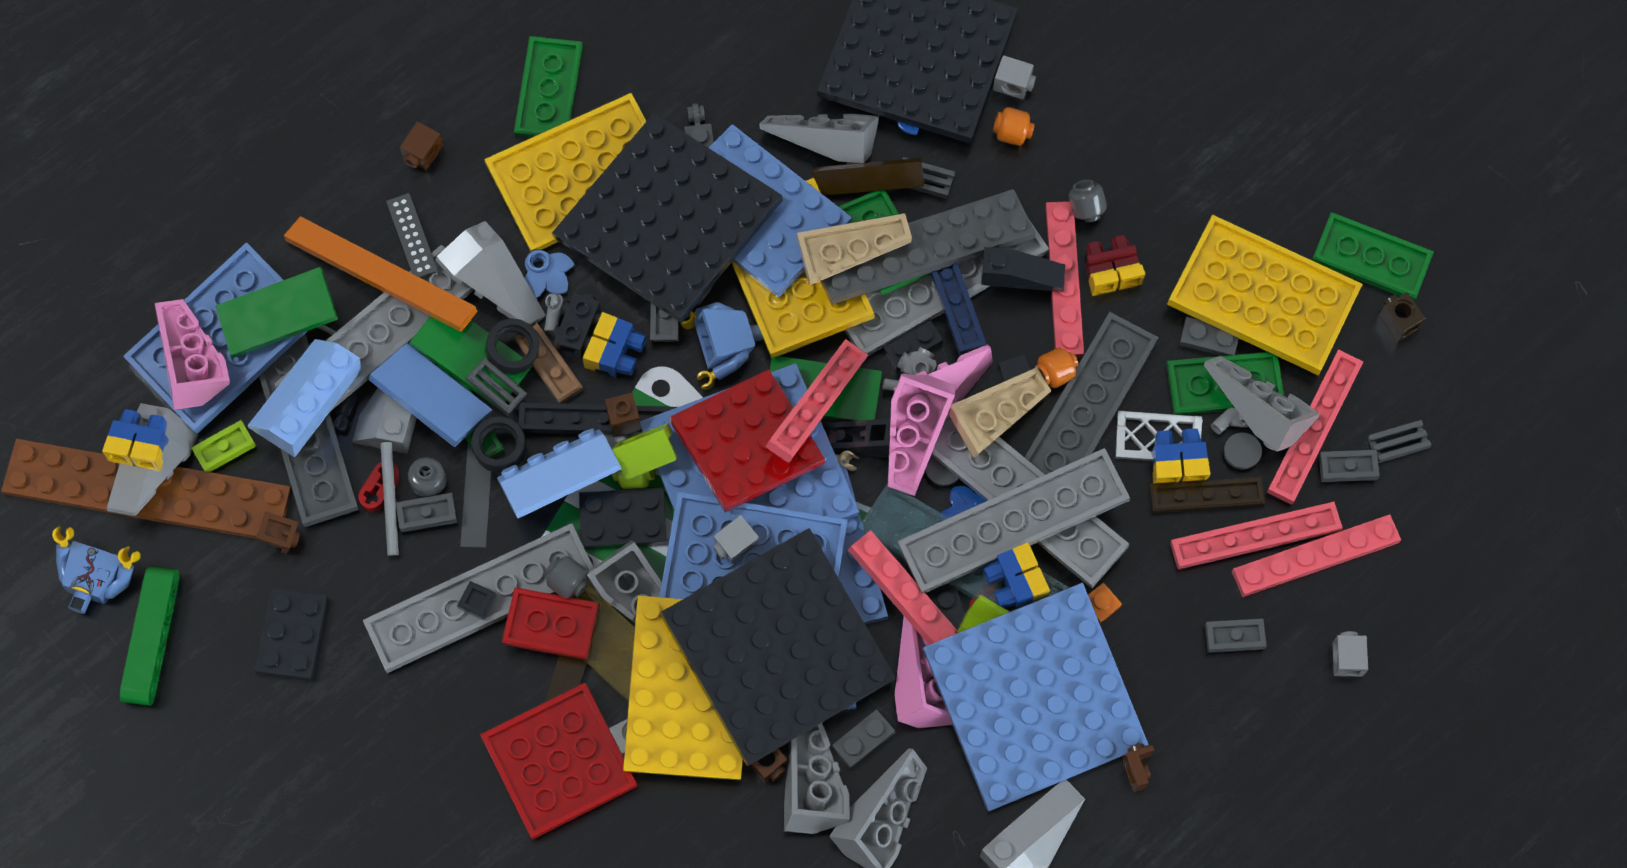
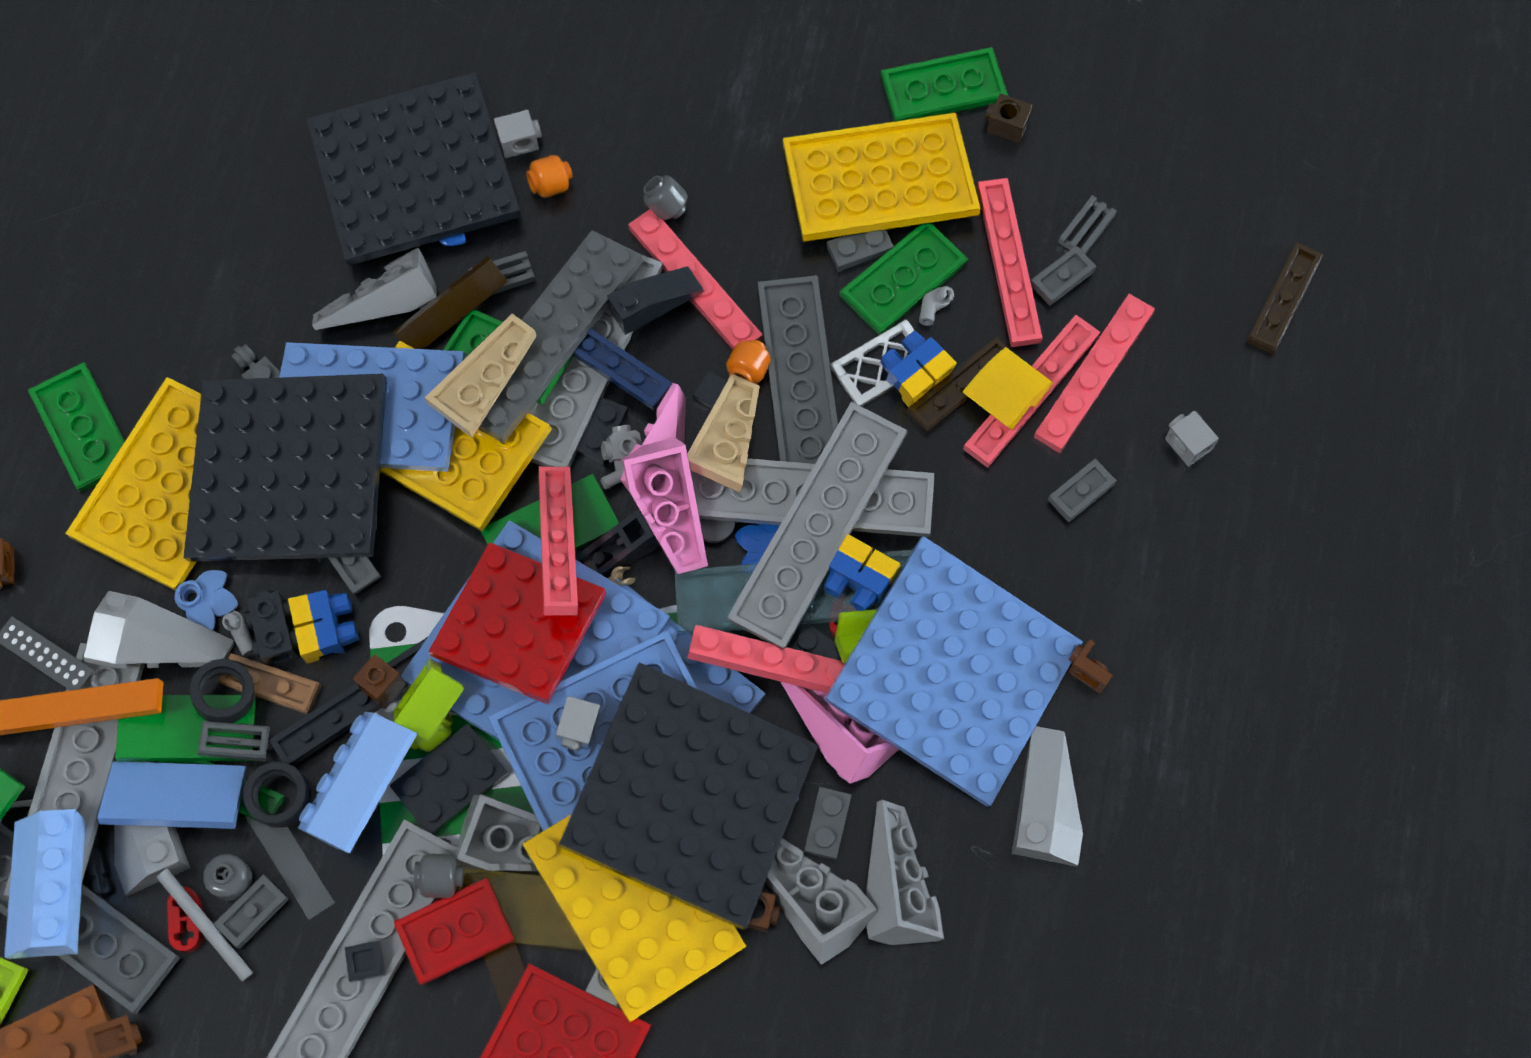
camera: 35 degrees left, 0 degrees up
medium blue torso [680,302,763,390] -> none
hips [1085,235,1145,296] -> none
orange plate [1088,583,1122,624] -> none
light grey wedge [1204,356,1320,452] -> none
dark grey piece [1224,433,1262,470] -> none
none -> yellow slope [963,347,1053,430]
none -> dark brown tile [1246,242,1324,355]

